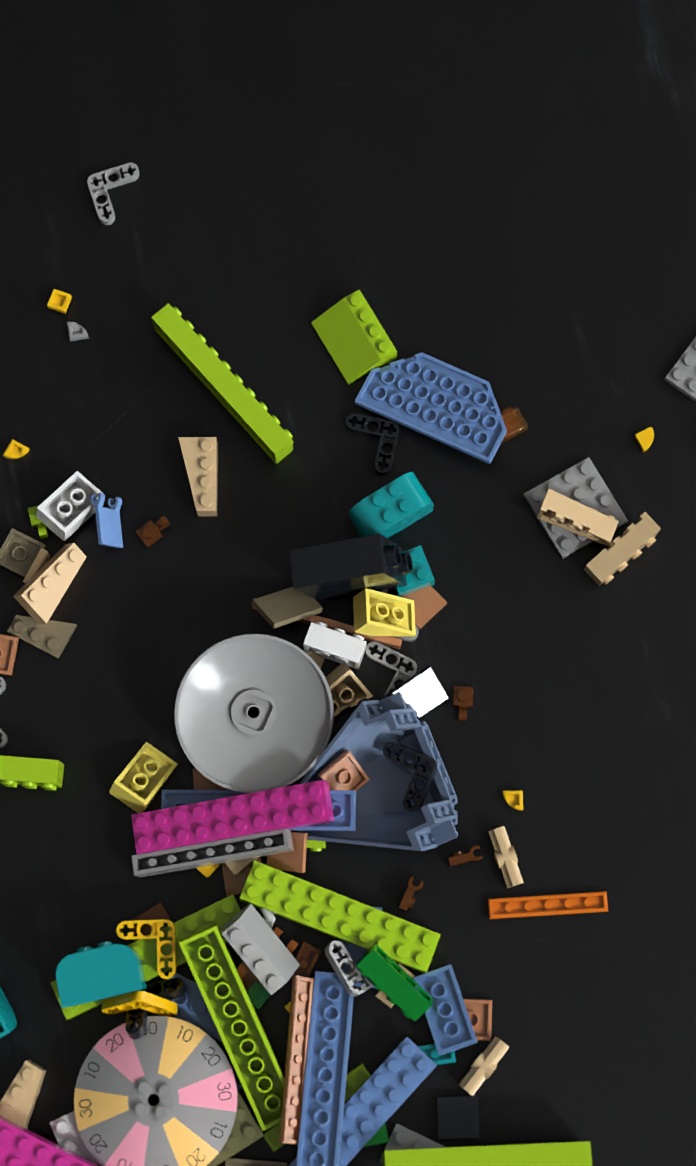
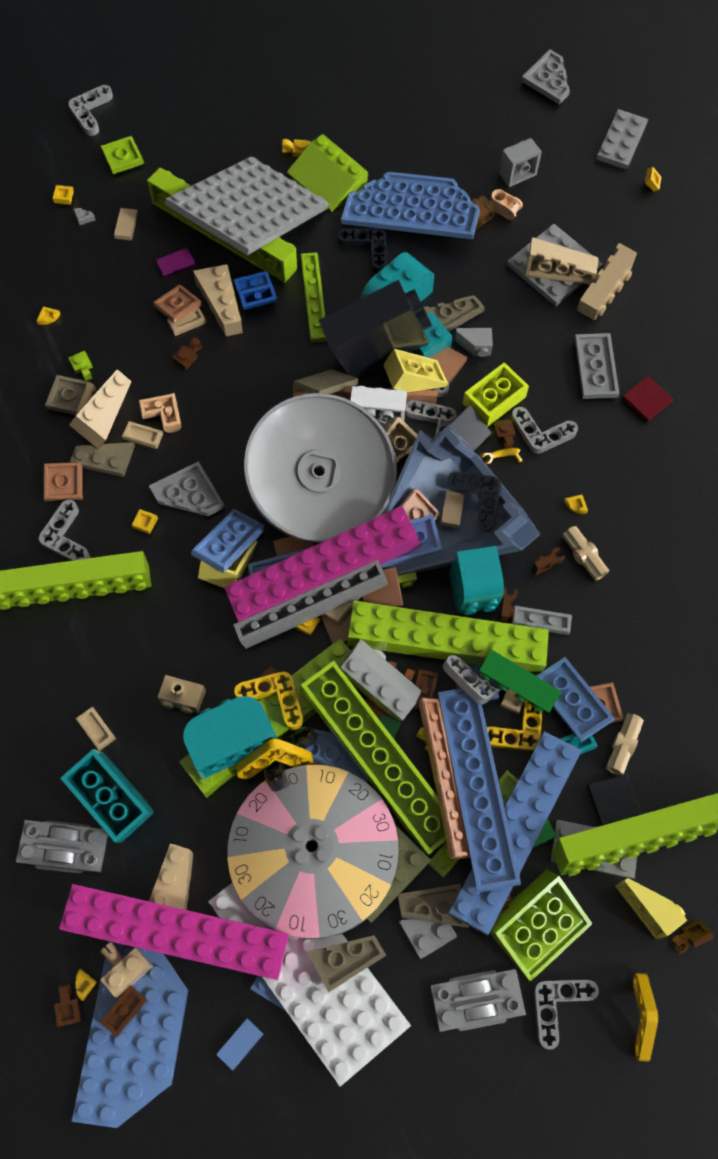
camera: 15 degrees left, 10 degrees down
white brick [36,471,104,541] -> none
medium blue flag [90,493,123,548] -> none
orange tile [488,891,608,919] -> none
yellow tile [634,426,654,452] -> none
none -> lime plate [101,136,144,174]
none -> tan tile [114,208,138,241]
none -> tan tile [122,421,163,449]
none -> yellow plate [132,509,158,534]
none -> light nougat brick [139,393,182,433]
none -> light grey plate [149,461,225,516]
none -> nougat tile [153,285,202,323]
none -> magenta tile [156,248,195,276]
none -> tan brick [158,675,206,714]
none -> light grey plate [165,157,329,255]
none -> tan tile [167,308,207,336]
none -> medium blue tile [191,509,265,573]
none -> blue brick [234,271,277,311]
none -> yellow plate [282,139,310,157]
none -> lime tile [301,252,327,343]
none -> dark tan wing [424,295,485,331]
none -> tan tile [440,491,465,529]
none -> teal brick [448,546,504,615]
none -> light grey slope [455,328,493,357]
none -> neon yellow brick [463,363,529,427]
none -> yellow piece [479,448,522,464]
none -> yellow beam [487,700,542,752]
none -> light nougat piece [489,189,523,220]
none -> light grey brick [499,138,542,187]
none -> light grey beam [511,407,578,454]
none -> light grey tile [512,606,572,635]
none -> light grey plate [521,50,570,105]
none -> light grey plate [574,333,619,399]
none -> dark red tile [622,376,674,422]

